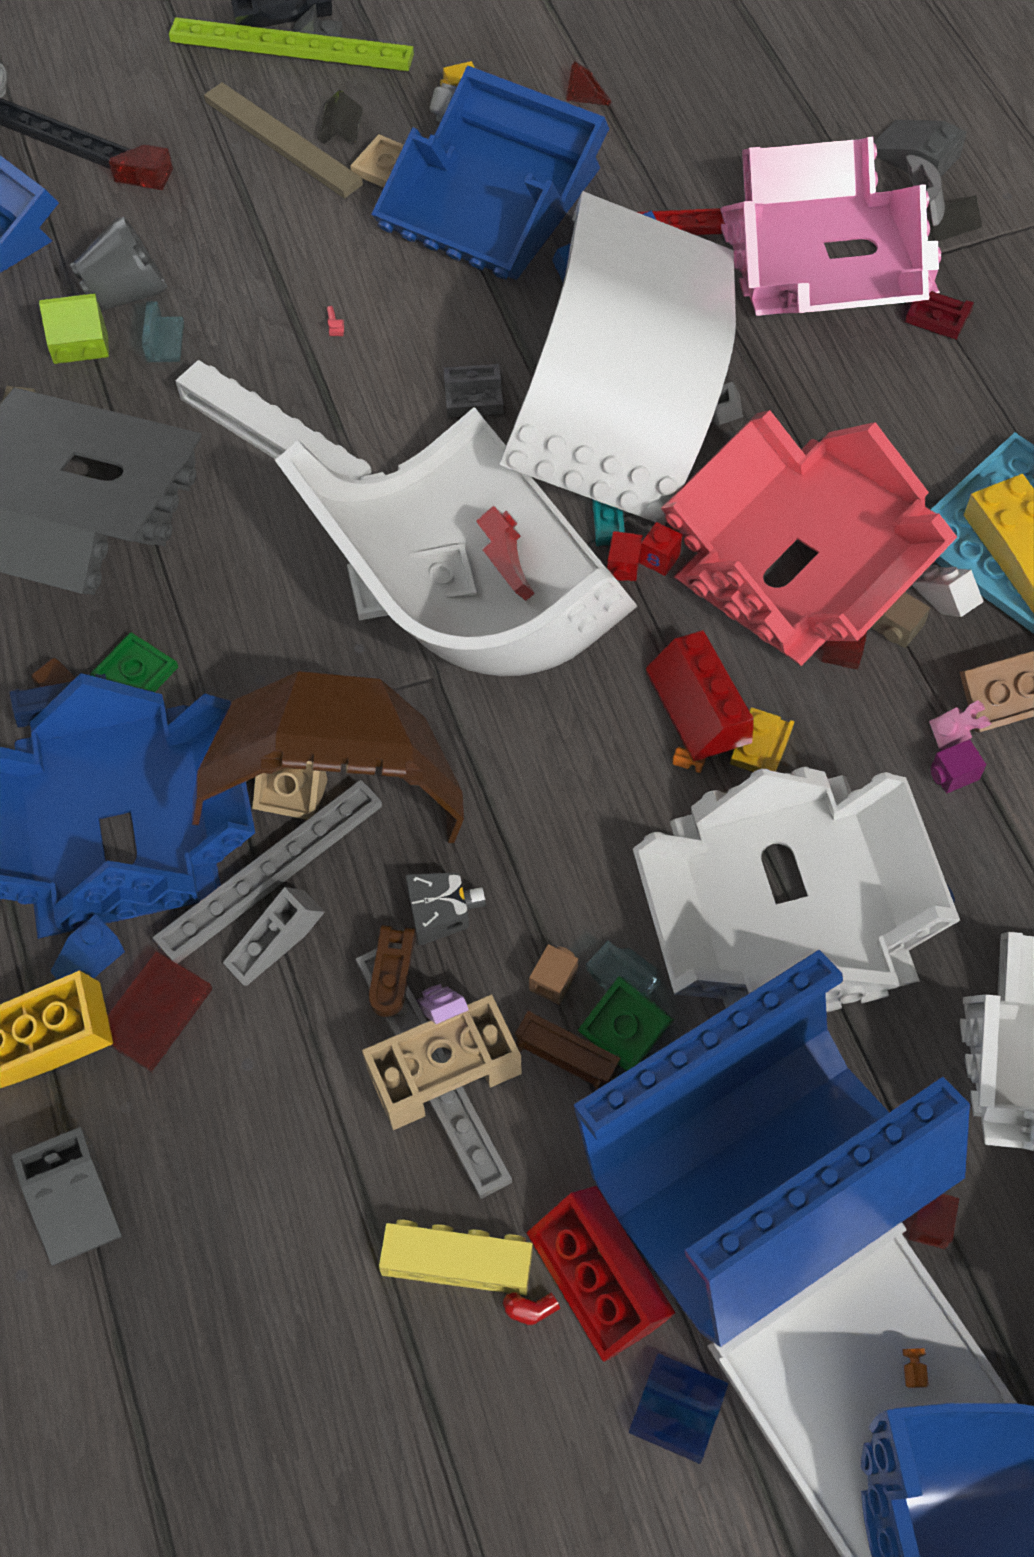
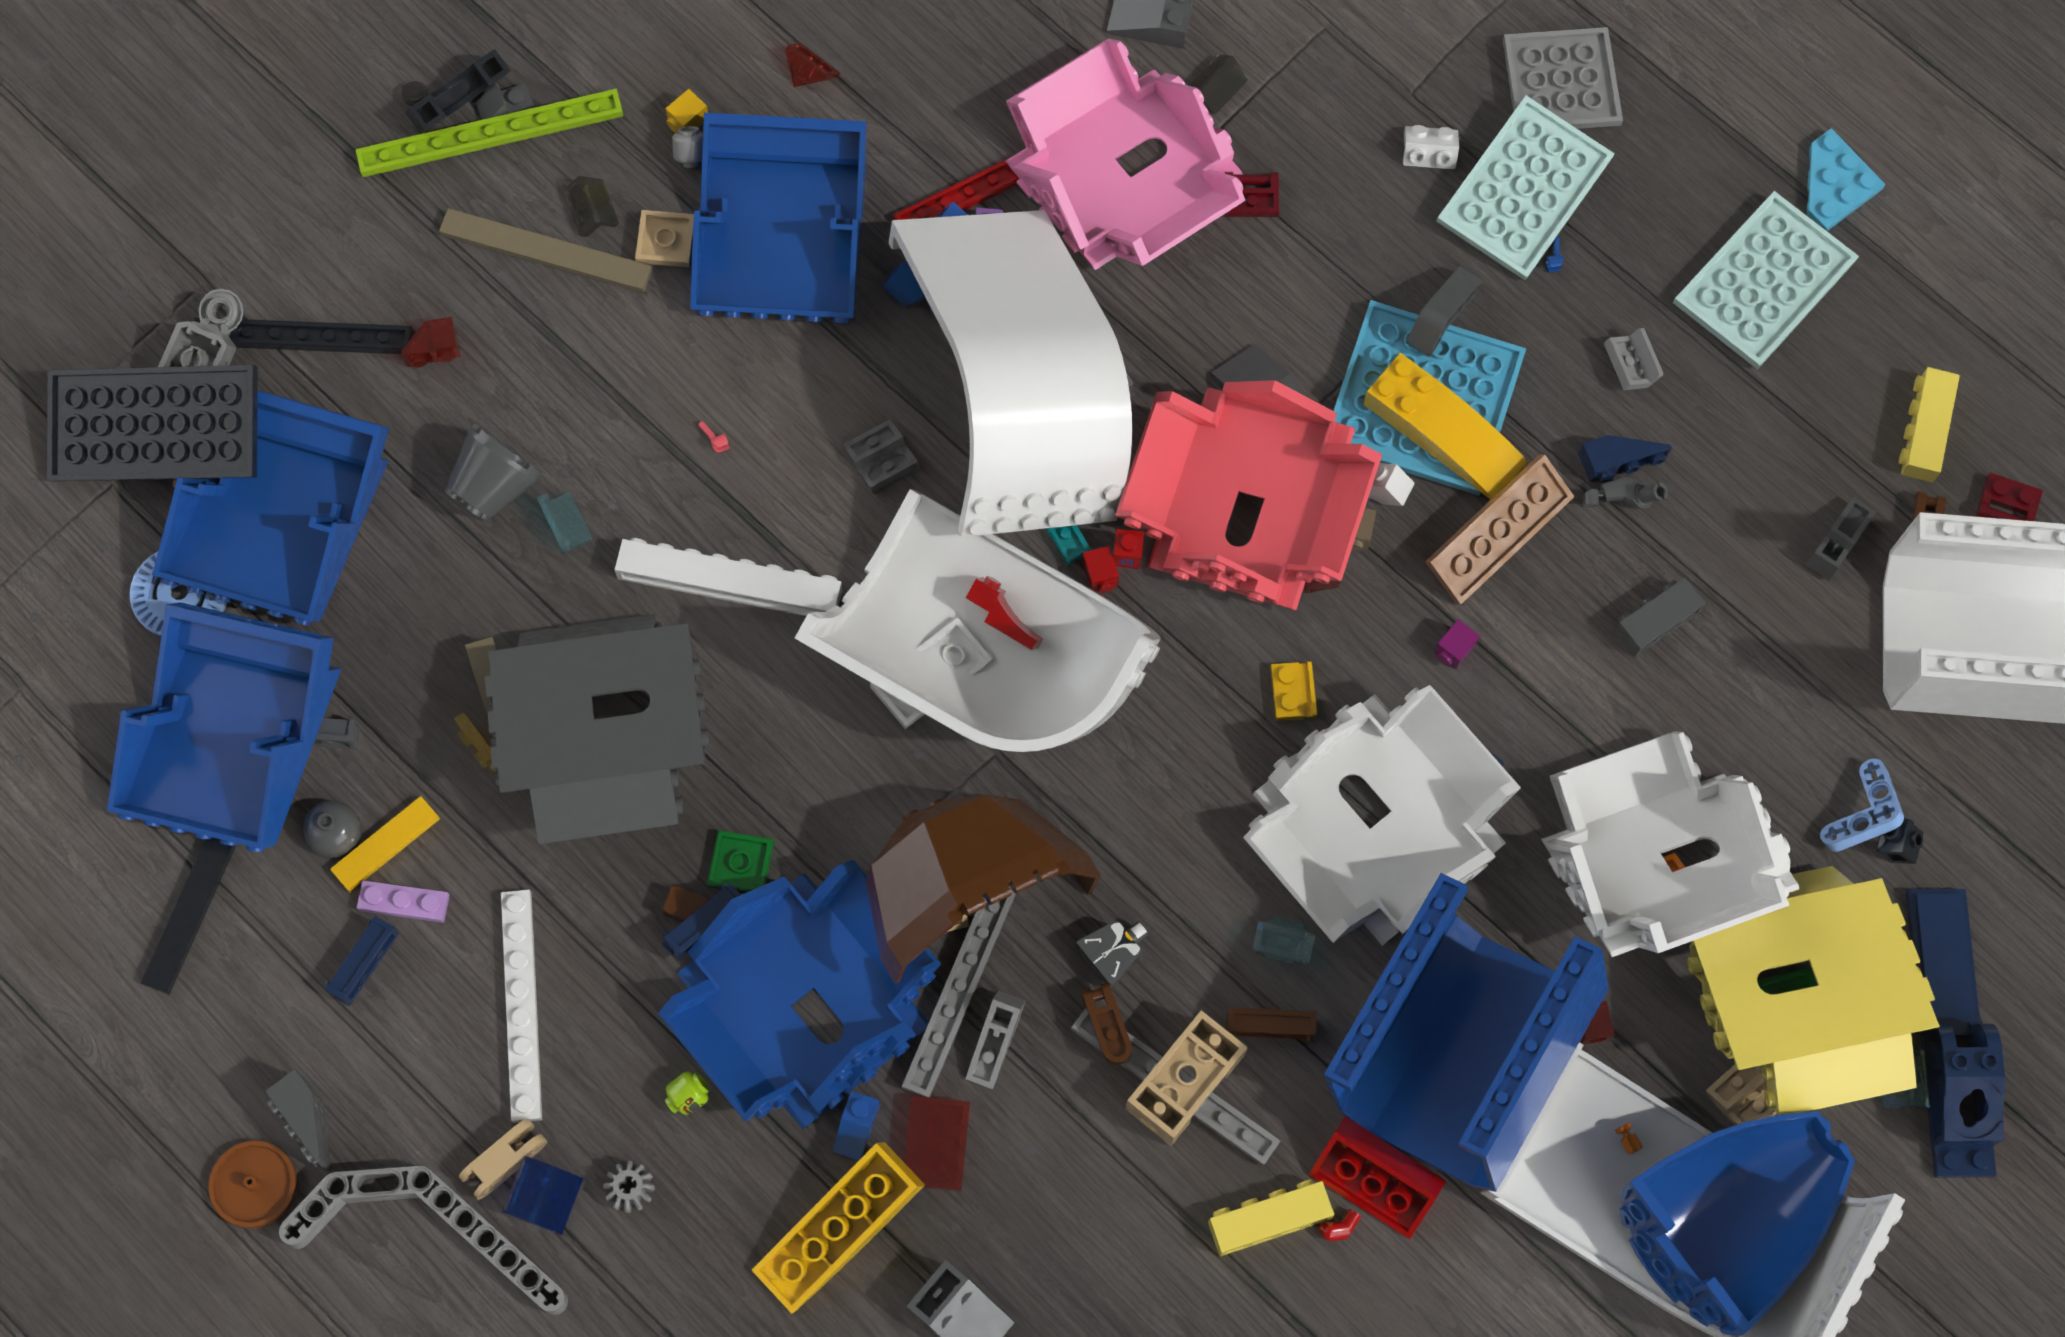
camera: 30 degrees left, 10 degrees up
lime slope [39,293,109,364] -> none
lavender plate [416,984,469,1024] -> none
medium nougat brick [529,944,578,1005] -> none
green tile [578,976,675,1071] -> none
clear blue slope [628,1353,729,1464] -> none
red slope [646,630,754,762] -> none
orange piece [672,747,706,773] -> none
light grey slope [906,155,945,226] -> none
bright pink plate [929,700,991,750] -> none

